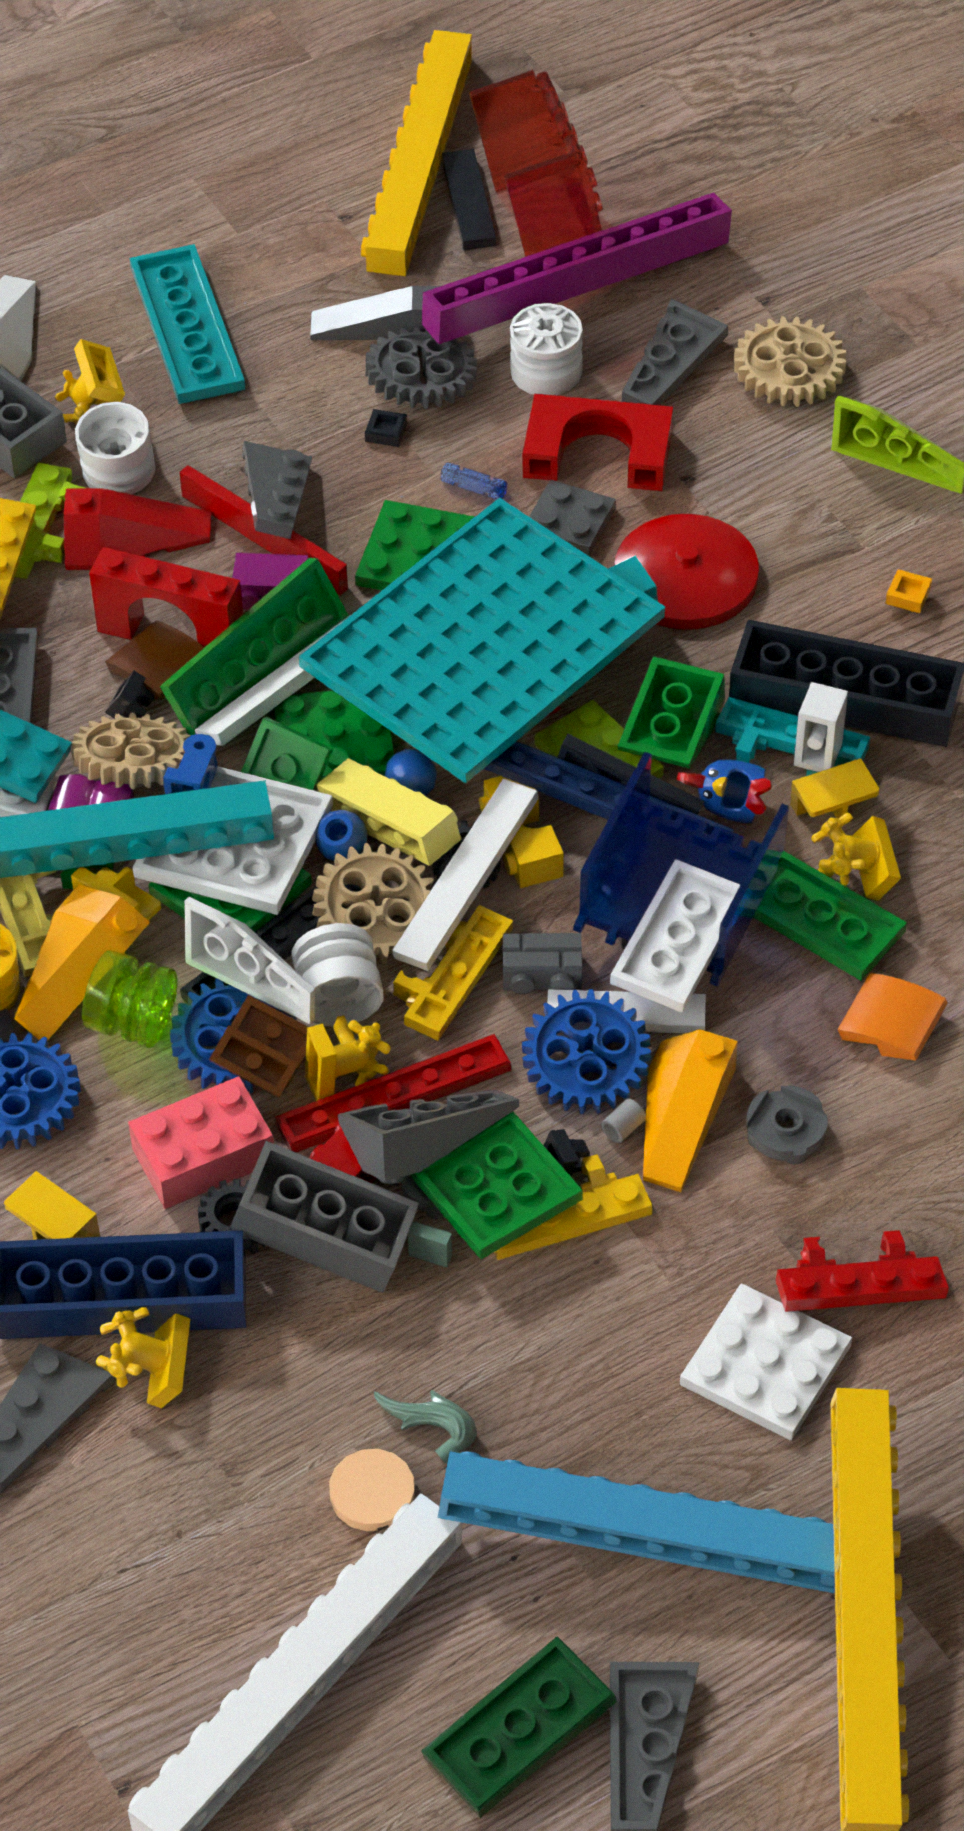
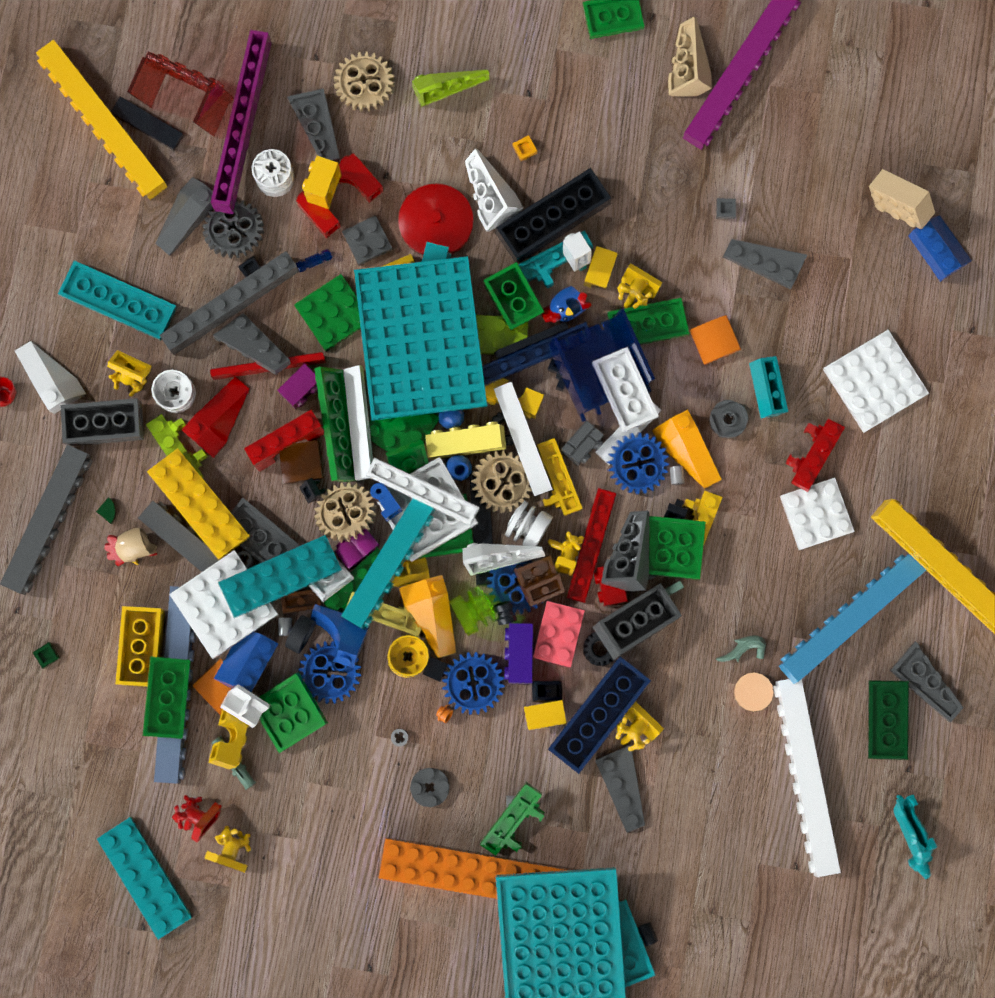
camera: 50 degrees left, 30 degrees up
none -> dark grey brick [159,251,299,355]
none -> yellow brick [302,155,341,209]
none -> white tile [366,458,480,526]
none -> white wedge [465,149,523,231]
none -> black wheel [493,600,517,625]
none -> dark purple brick [504,623,533,684]
none -> black slope [532,681,562,701]
none -> teal brick [749,356,788,419]

